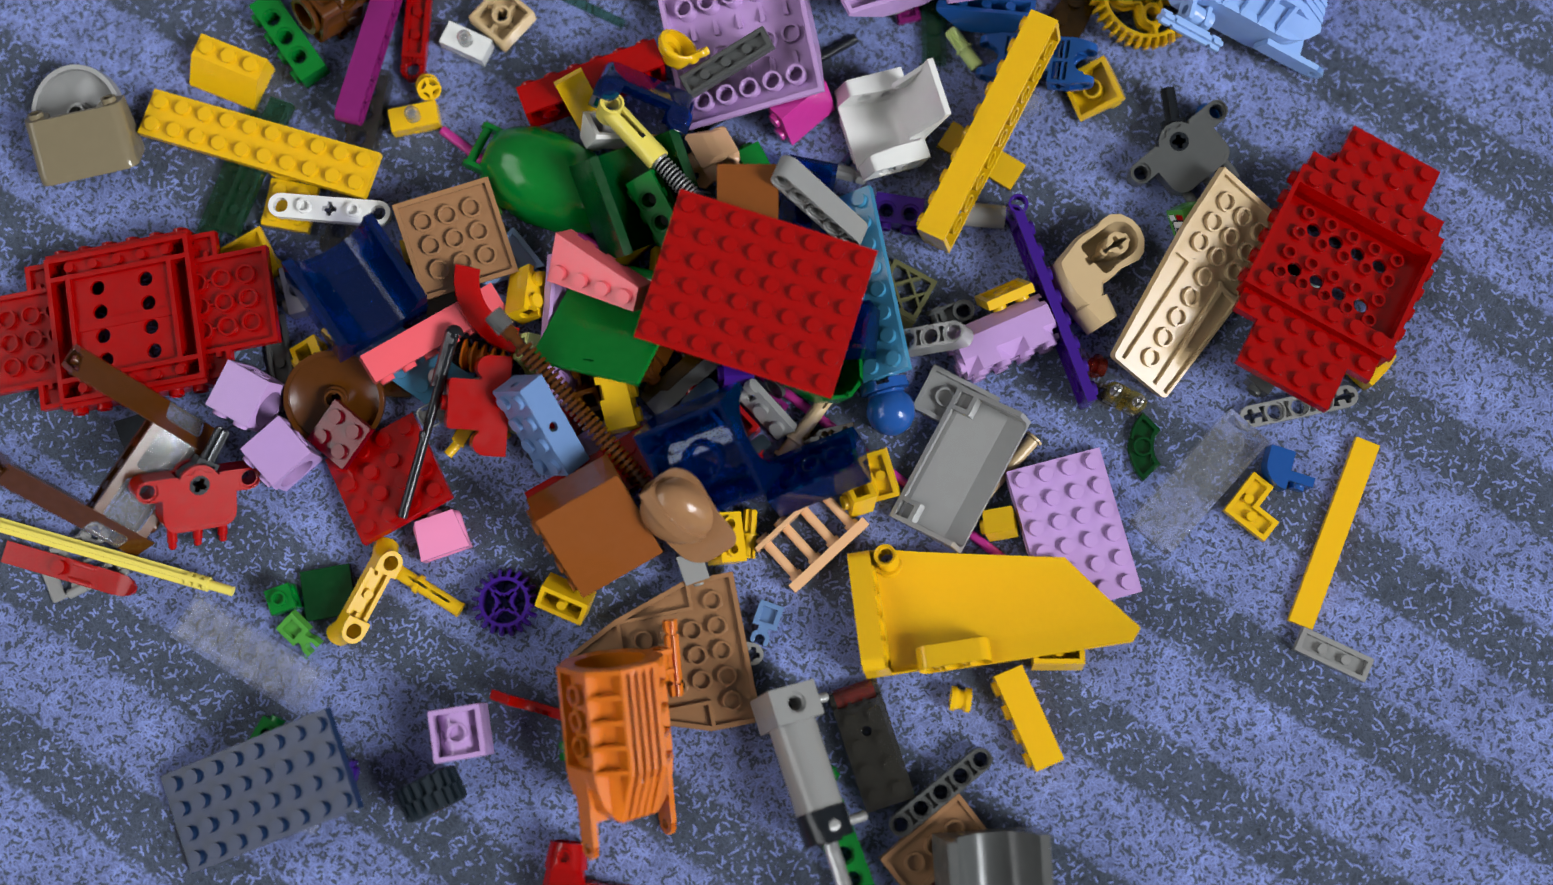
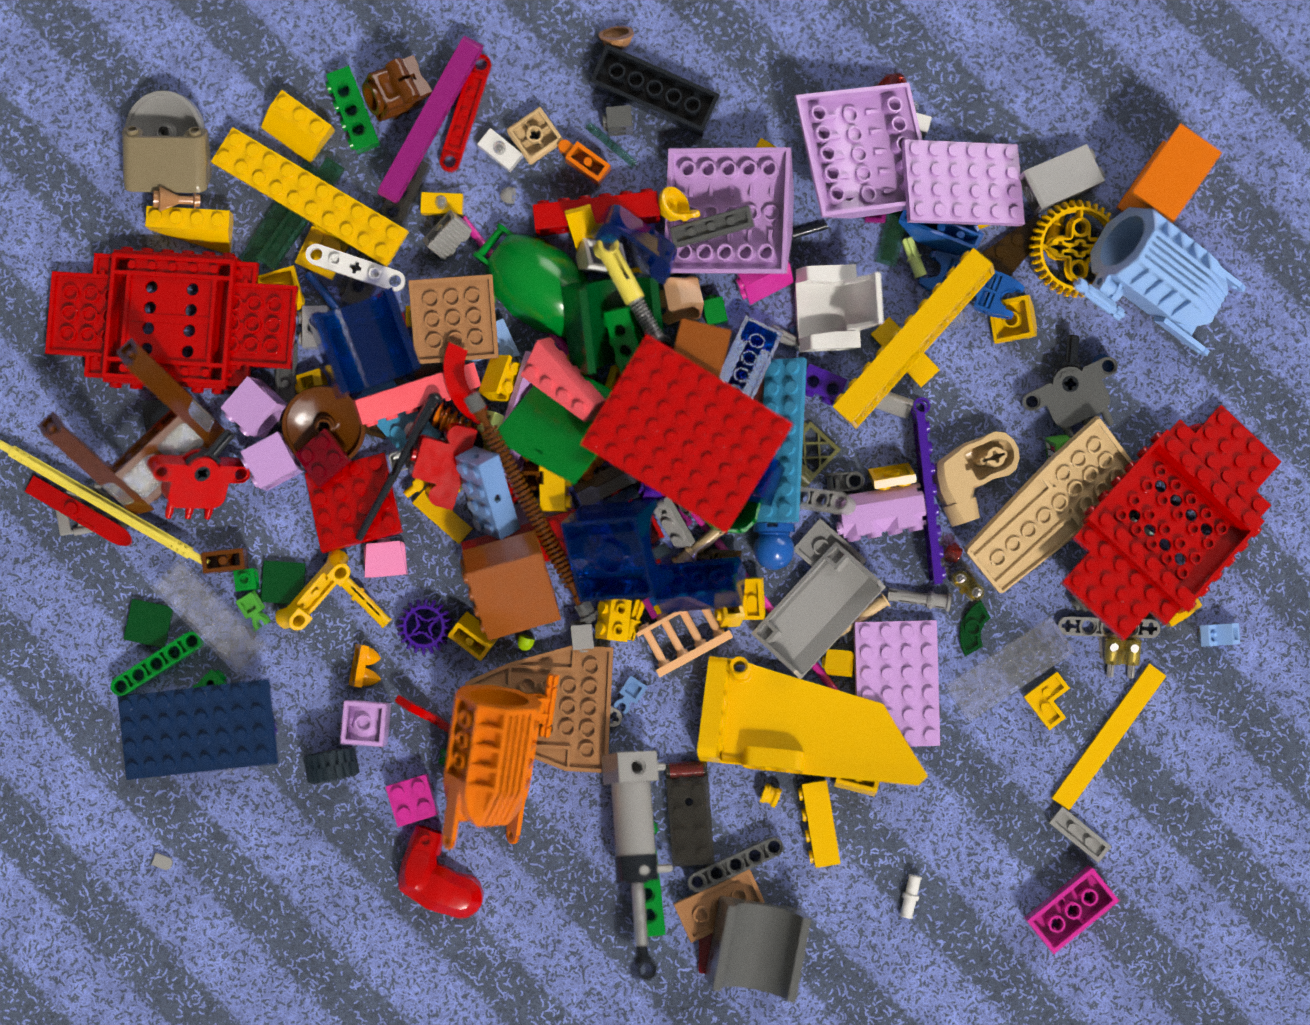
camera: 10 degrees right, 5 degrees up
yellow wheel [415,73,441,101] -> none
medium nougat piece [639,468,736,563] -> none
light grey beam [771,155,868,245] -> none
blue brick [1261,444,1315,492] -> none
none -> green beam [110,632,204,696]
none -> dark green tile [123,599,174,648]
none -> yellow wedge [145,206,234,253]
none -> medium nougat piece [153,187,200,212]
none -> reddish brown brick [201,548,249,574]
none -> blue bar [305,271,350,324]
none -> light orange tile [348,644,381,688]
none -> dark pink brick [386,773,440,827]
none -> yellow tile [412,488,473,544]
none -> light grey brick [423,209,472,260]
none -> light grey hinge [500,187,516,204]
none -> lime hinge [517,634,535,651]
none -> orange brick [558,139,611,186]
none -> magenta tile [643,593,668,619]
none -> light grey pin [887,588,951,612]
none -> white pin [900,874,922,919]
none -> dark pink brick [1024,865,1119,954]
none -> clear yellow piece [1103,637,1142,679]
none -> light blue brick [1198,623,1240,647]

